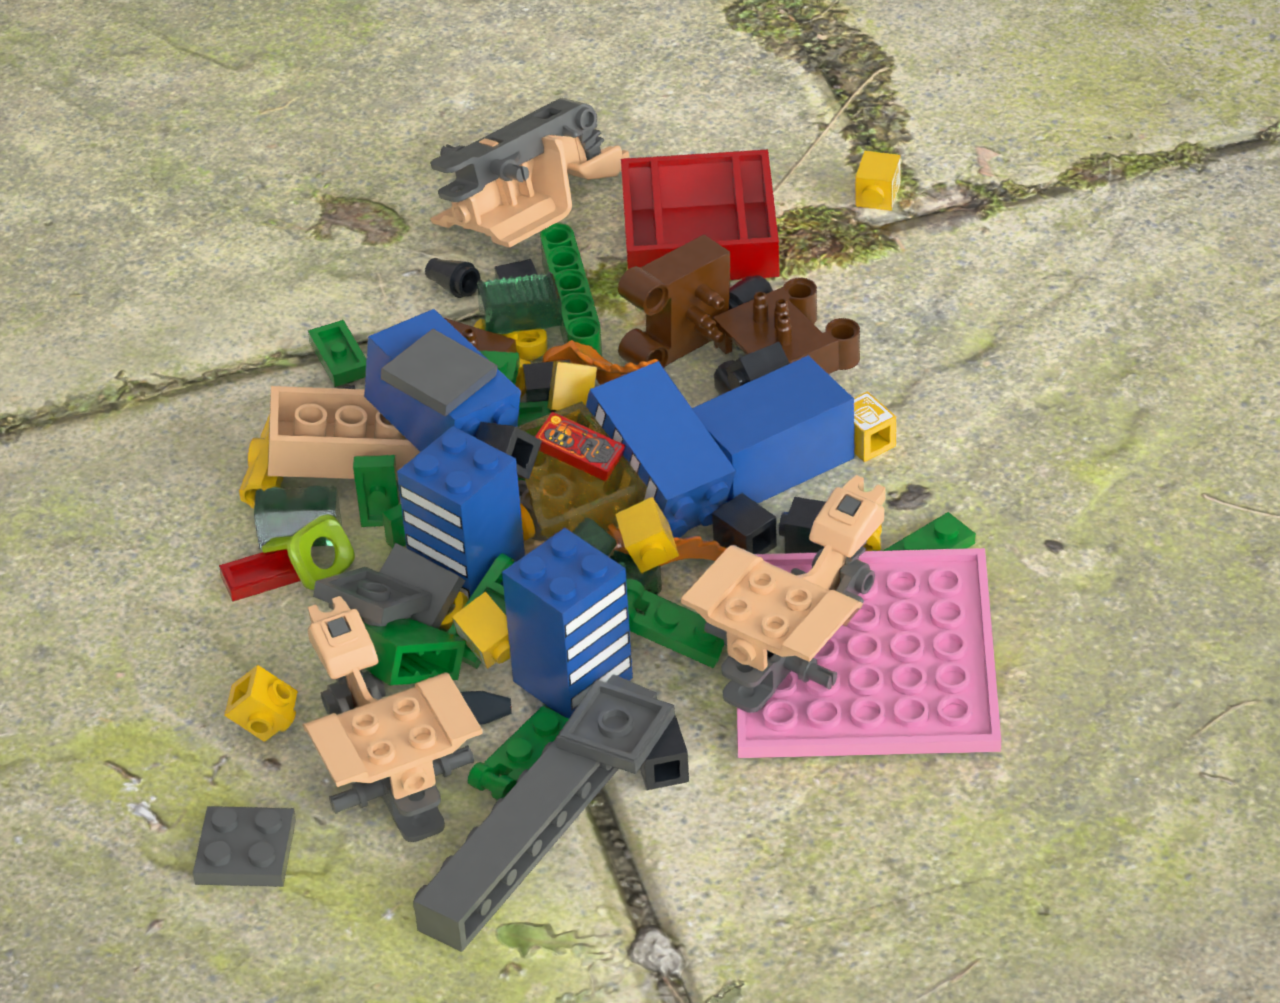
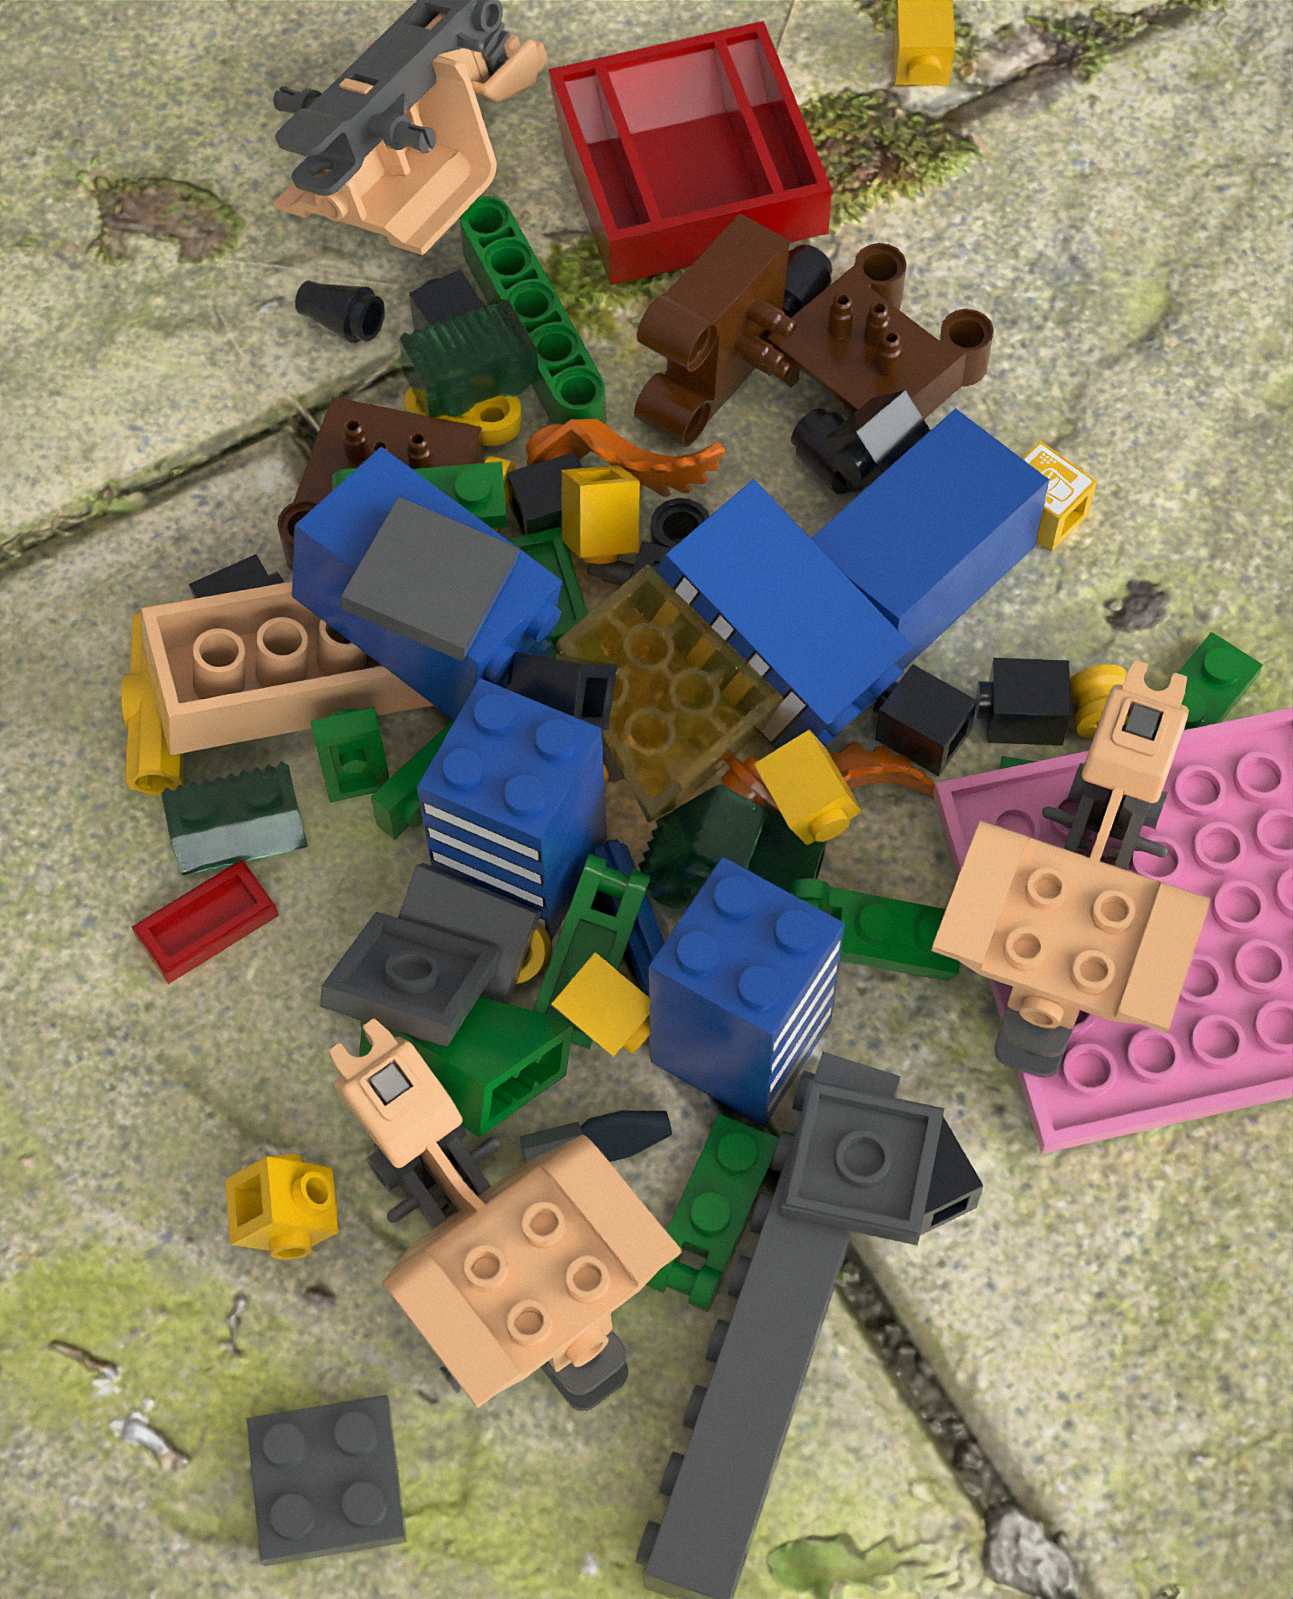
camera: 15 degrees left, 20 degrees up
lime piece [262,514,355,590] -> none
green plate [308,320,367,387] -> none
tile [535,412,626,482] -> none

